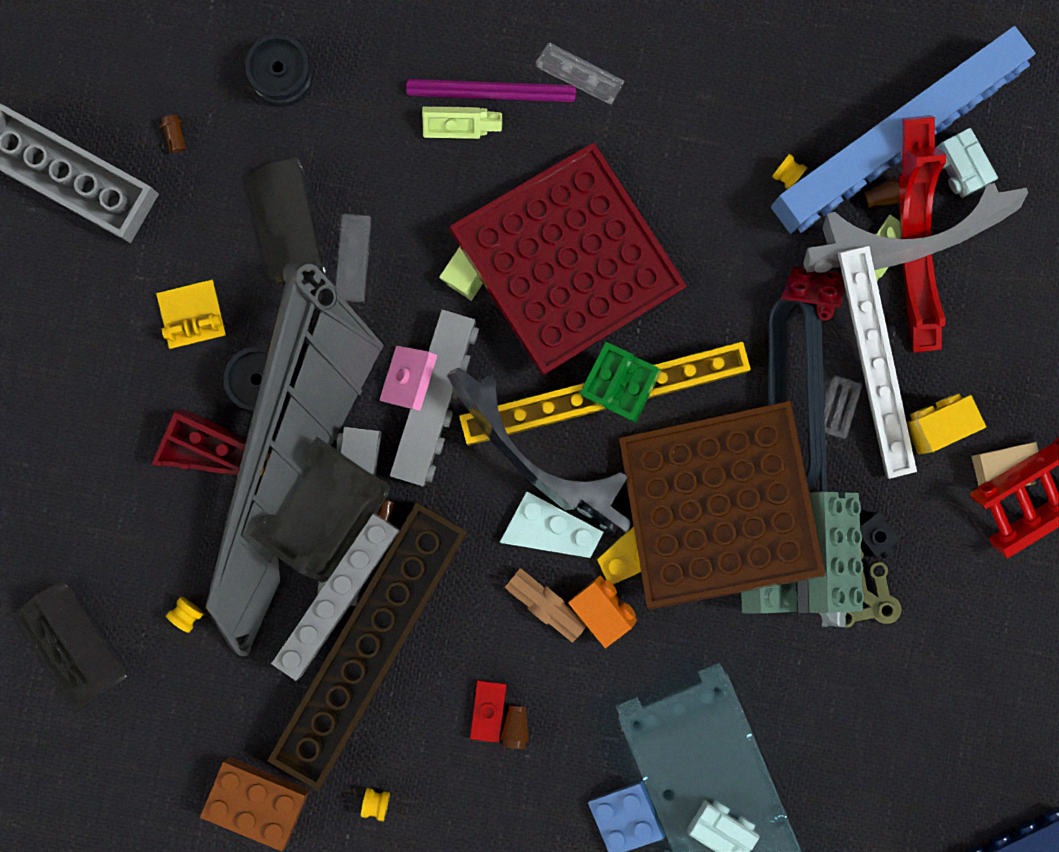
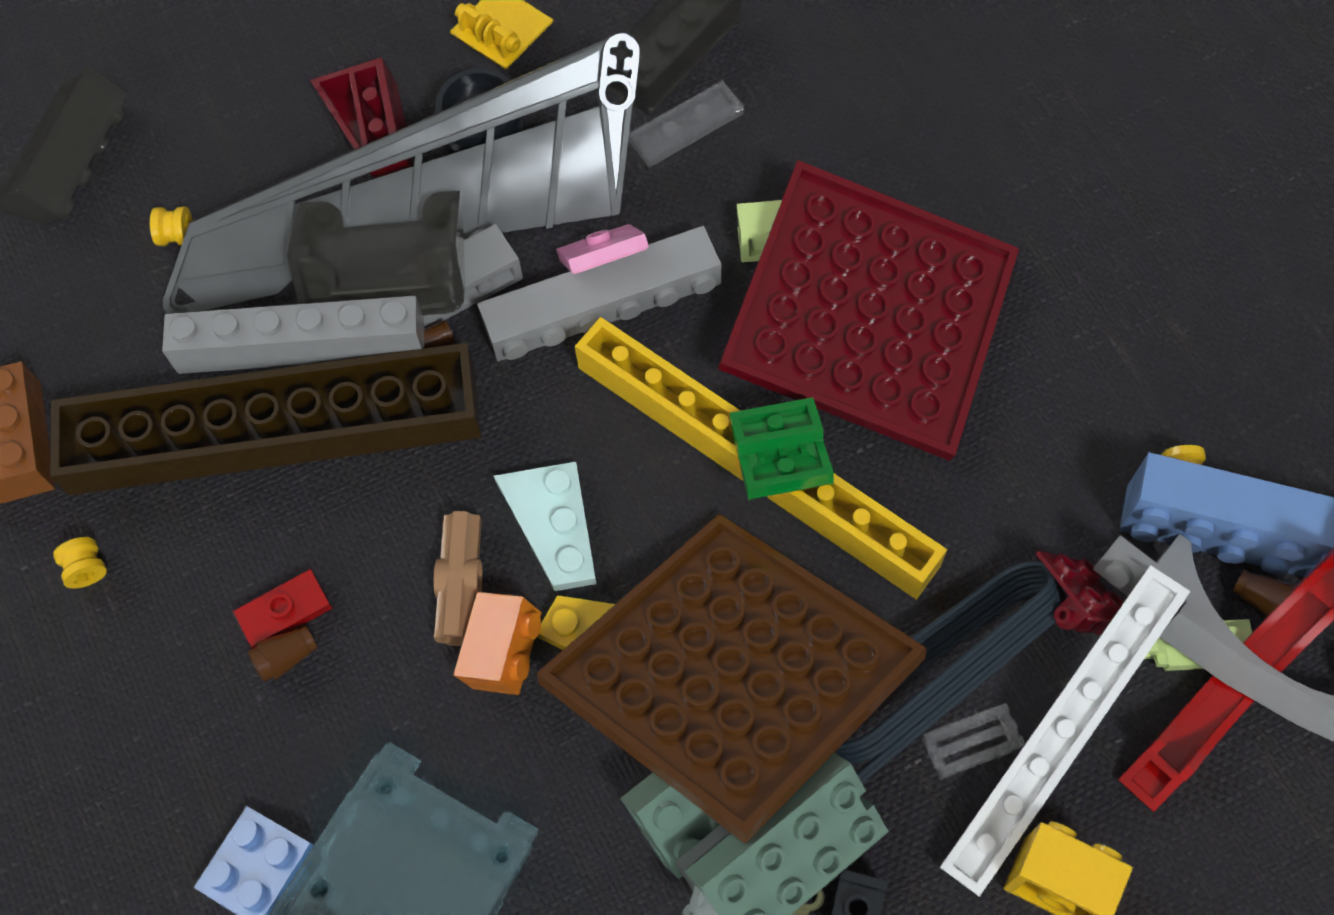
camera: 60 degrees right, 20 degrees down
magenta axle [406,79,576,102] -> none
yellowish green hinge [422,106,502,139] -> none
black slope [447,367,633,534] -> none
clear tile [536,43,624,105] -> none

